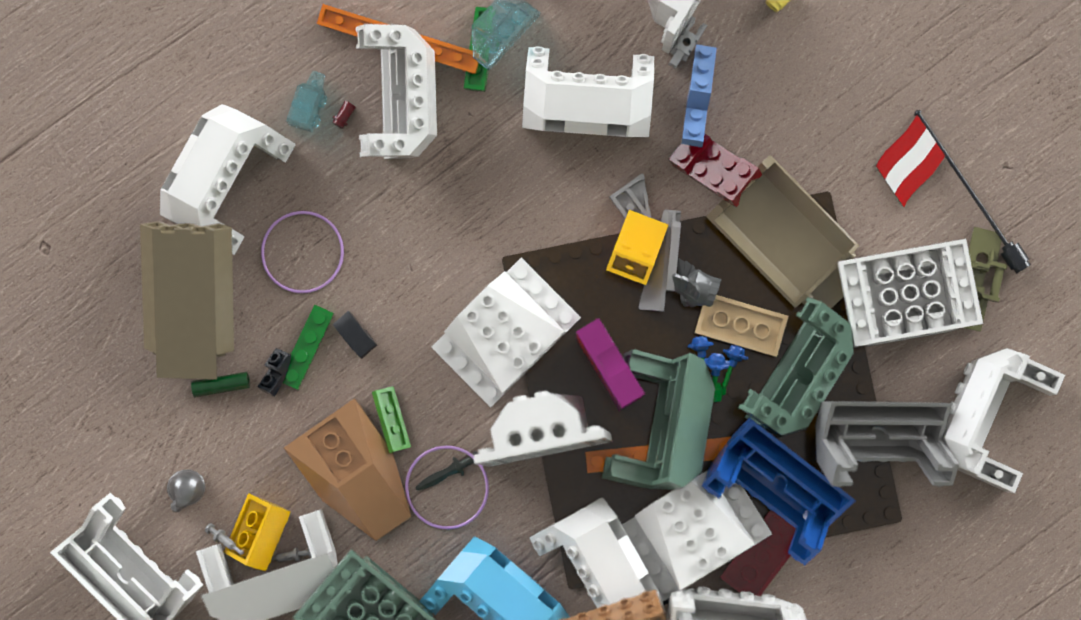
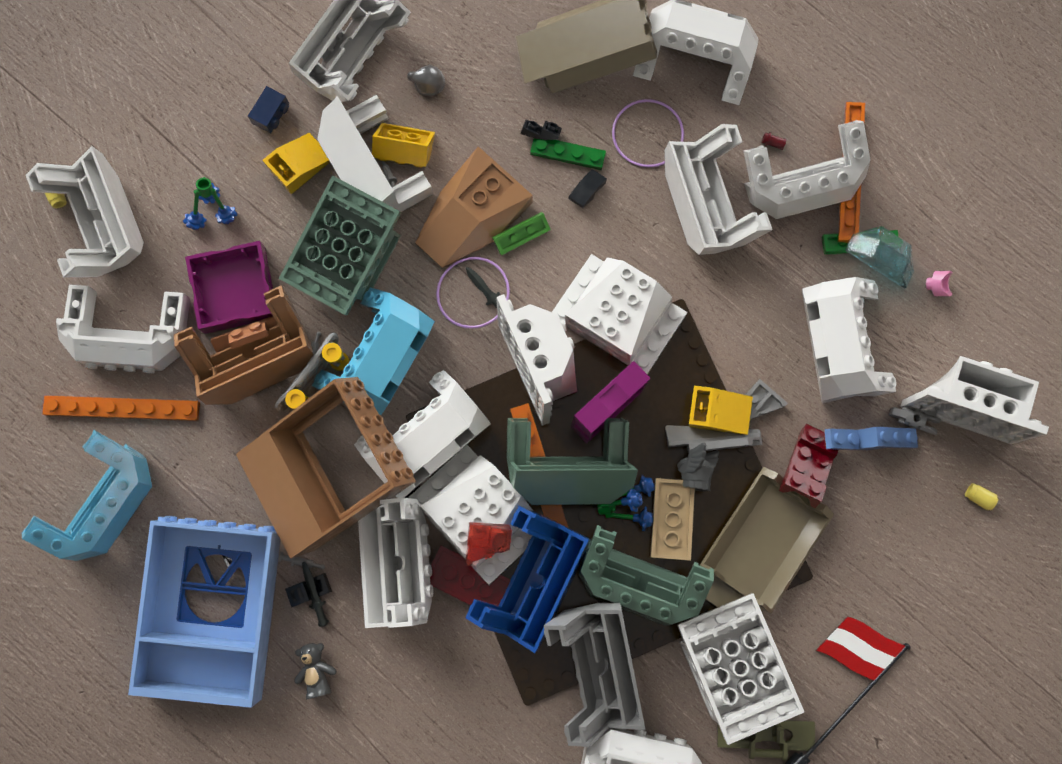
camera: 75 degrees right, 5 degrees down
dark green piece [191,372,250,398] -> none
light grey piece [205,523,244,555] -> none
clear light blue hinge [286,71,327,133] -> none
none -> clear red slope [466,522,512,566]
none -> white wedge [664,124,773,255]

